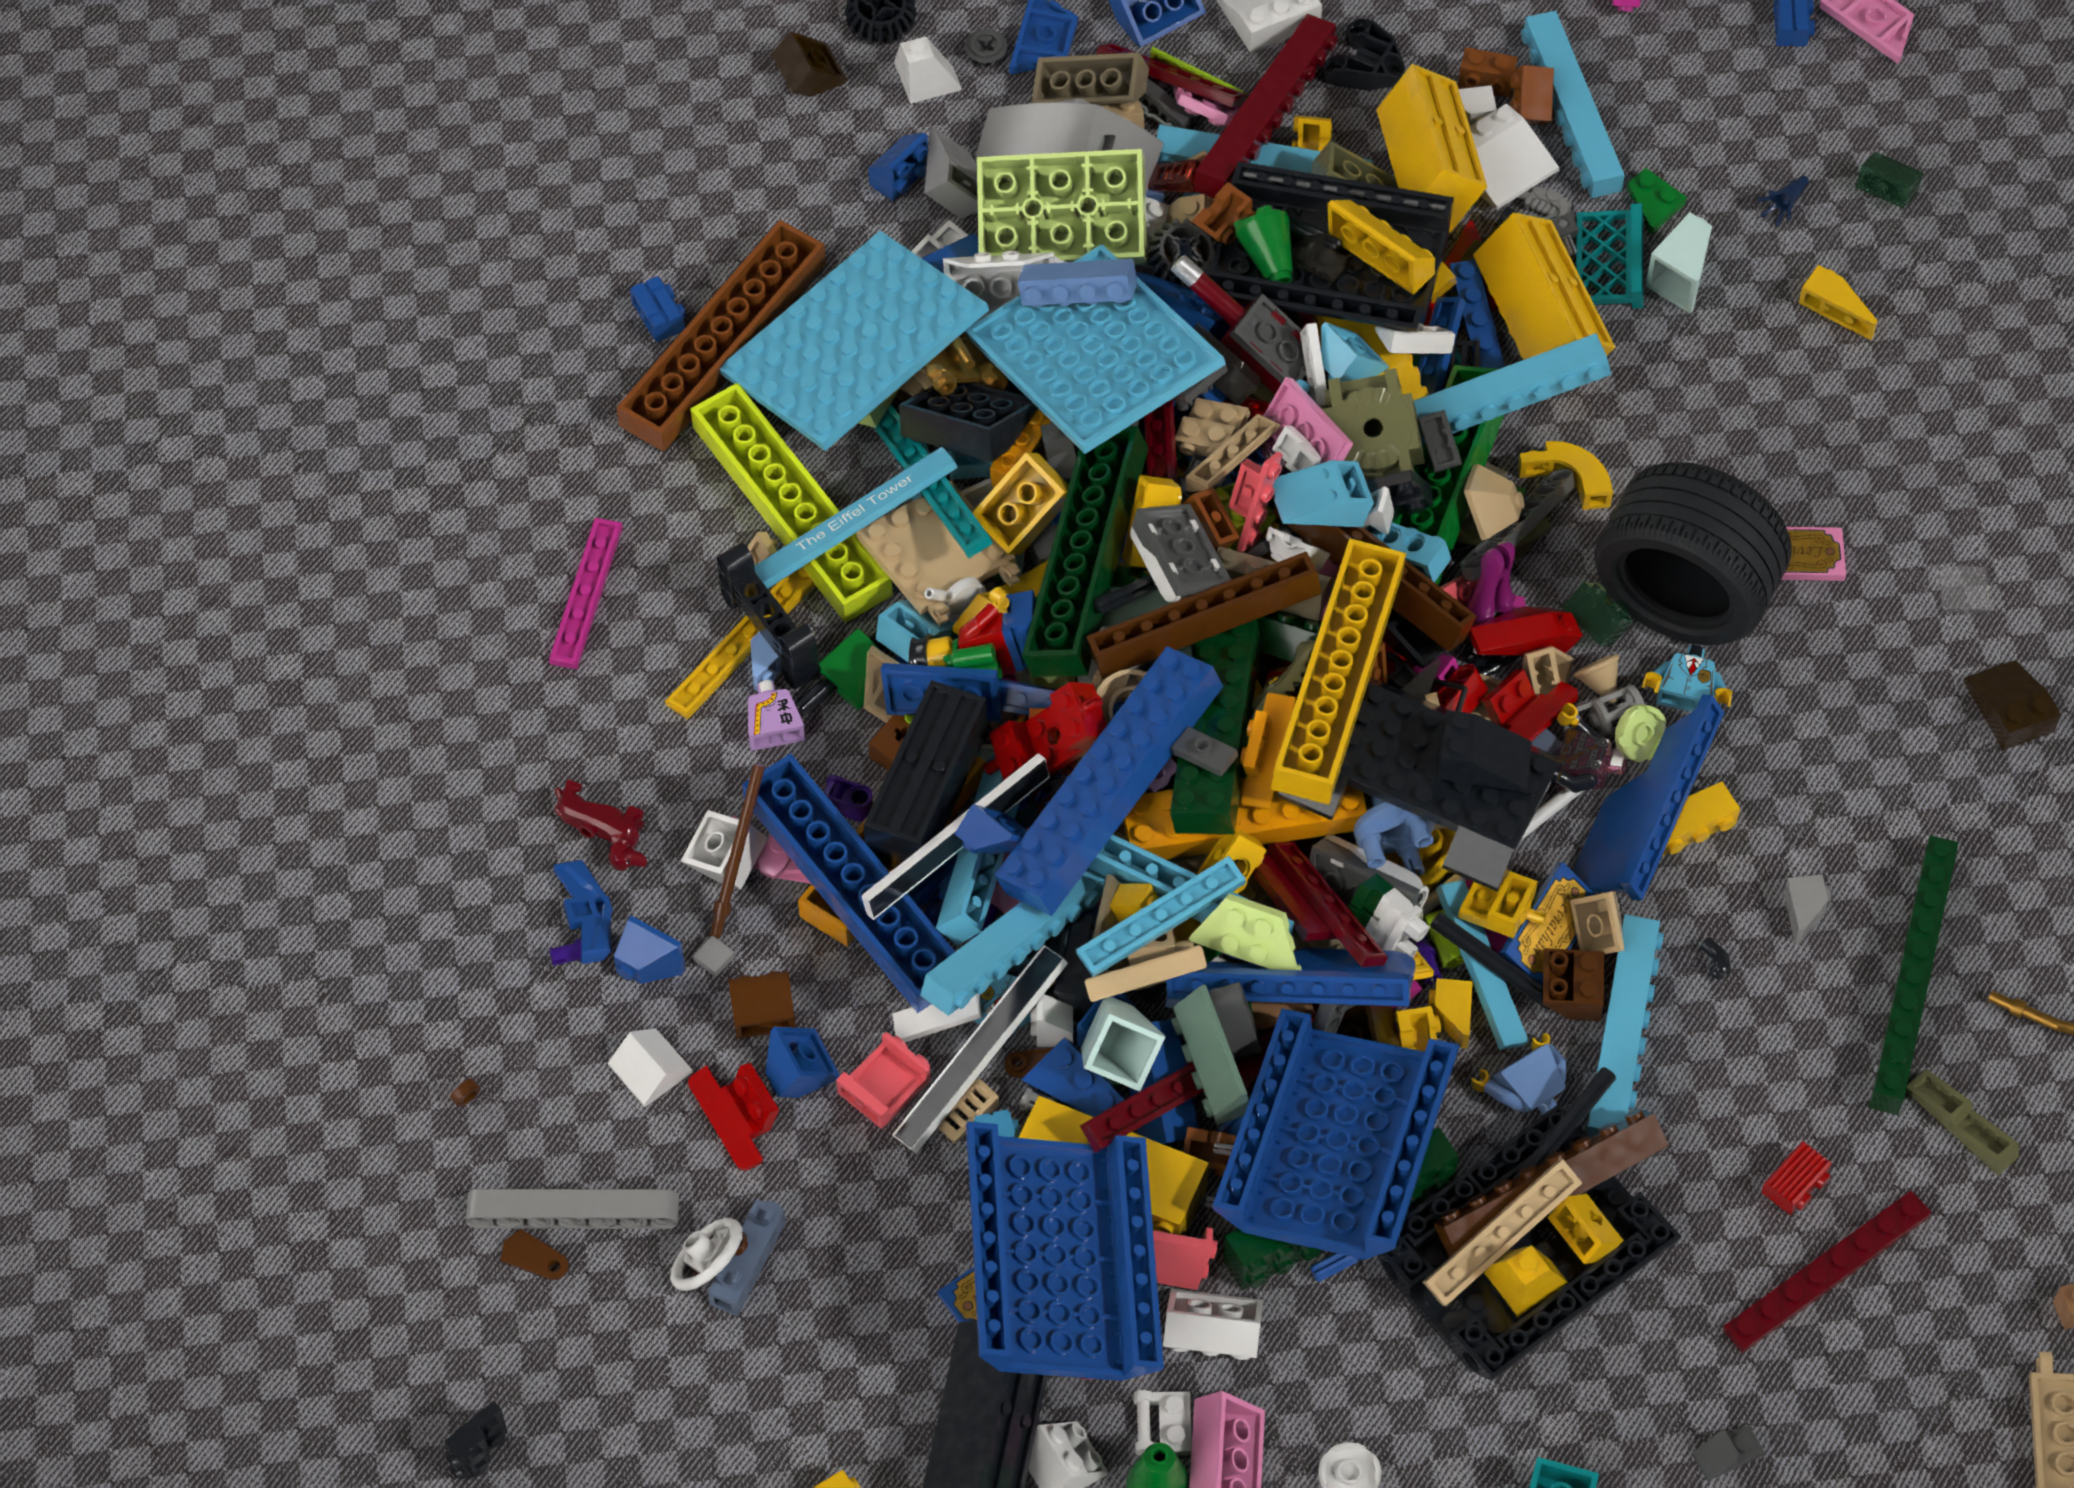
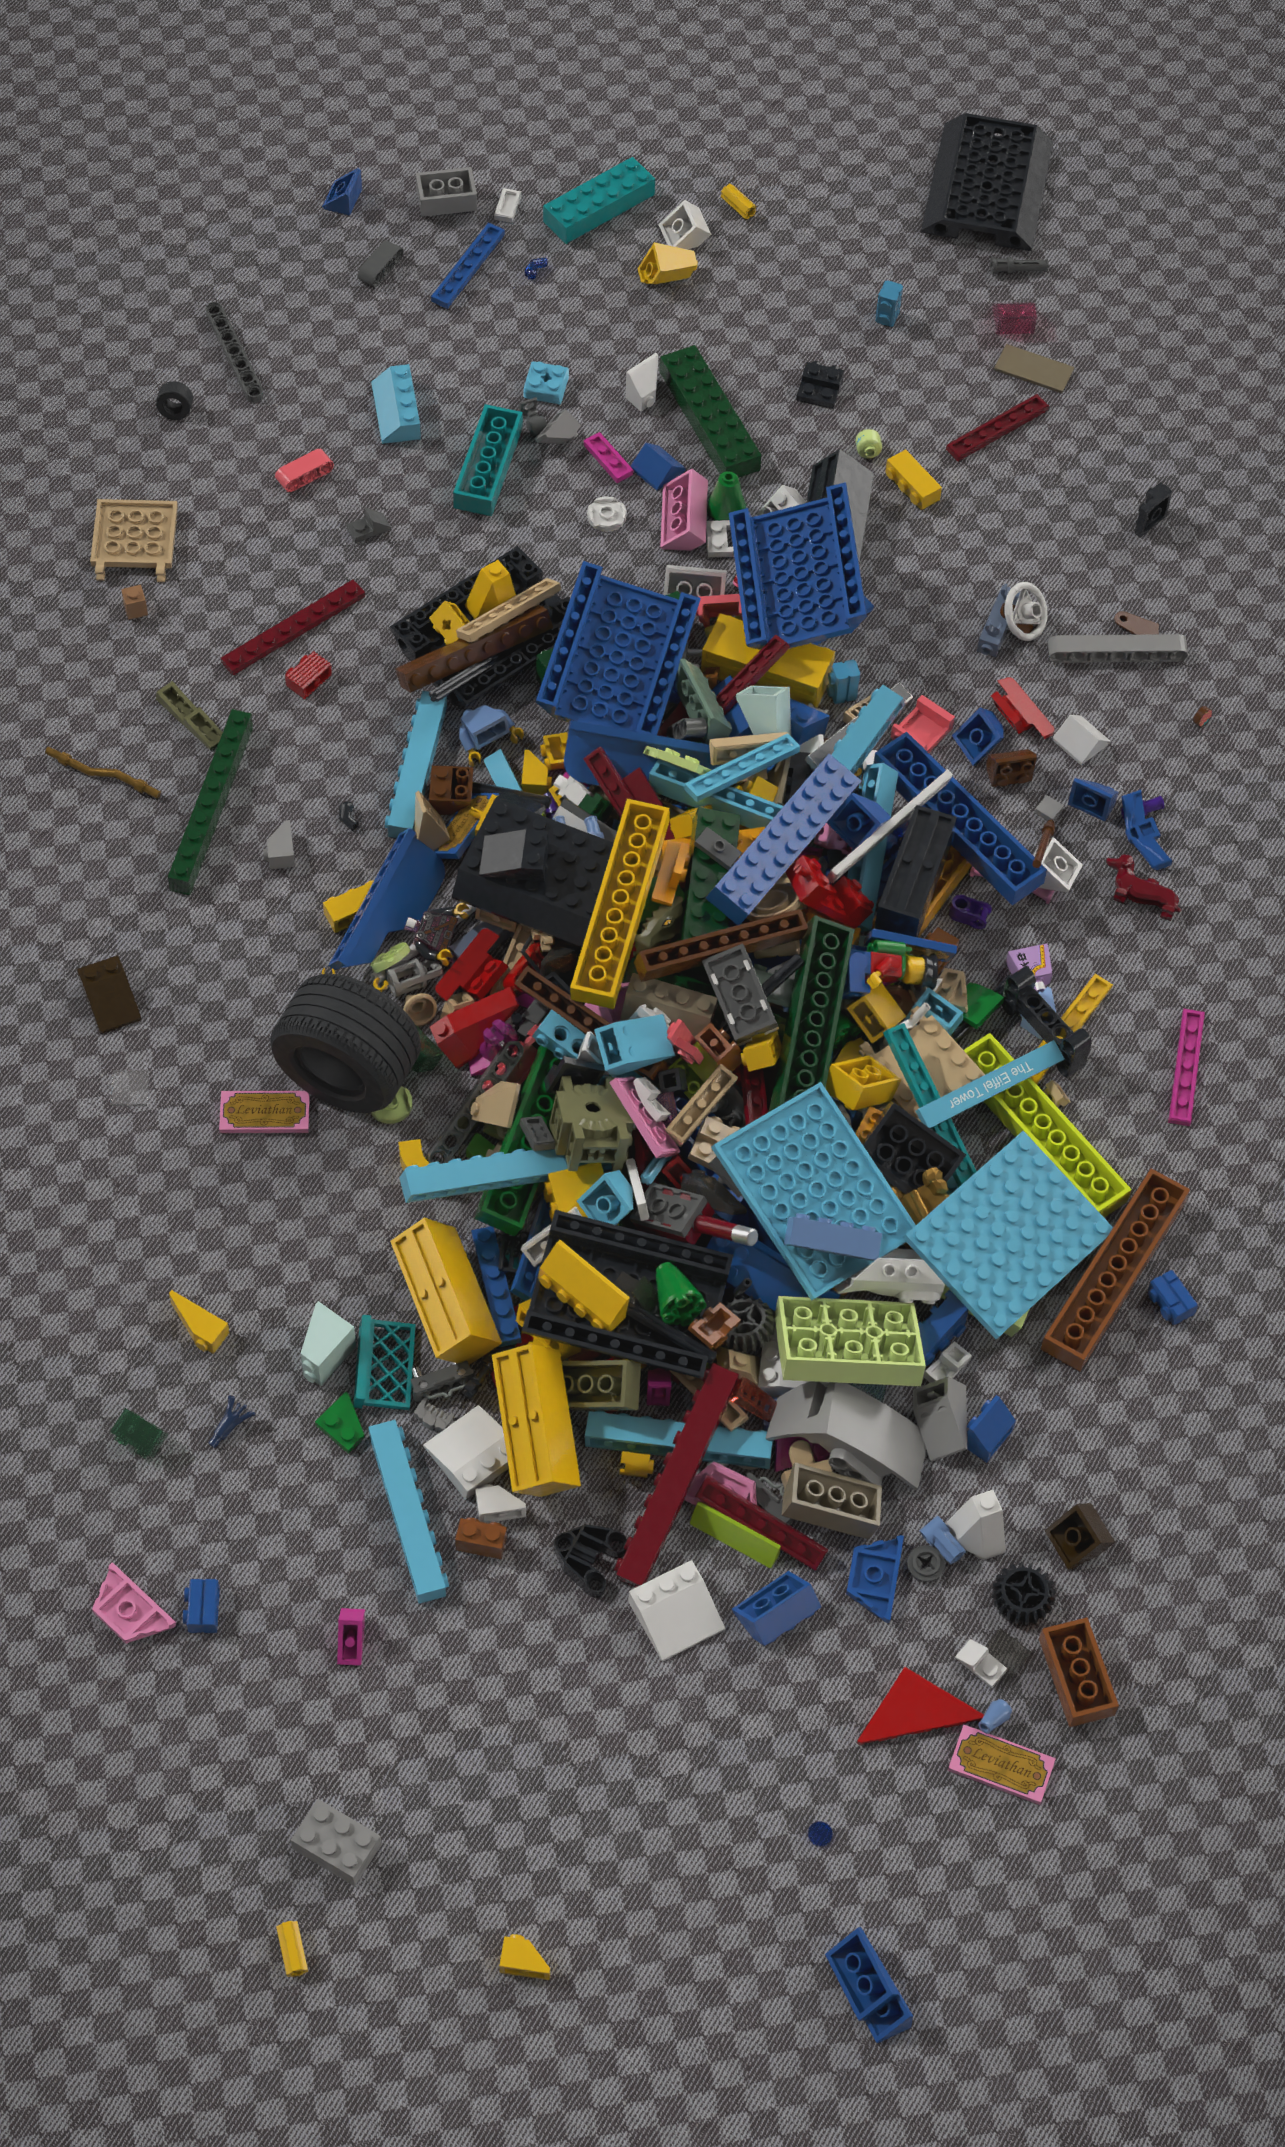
camera: 175 degrees right, 0 degrees up
dark orange brick [1510,65,1554,126] -> none
none -> medium blue piece [919,1516,966,1565]

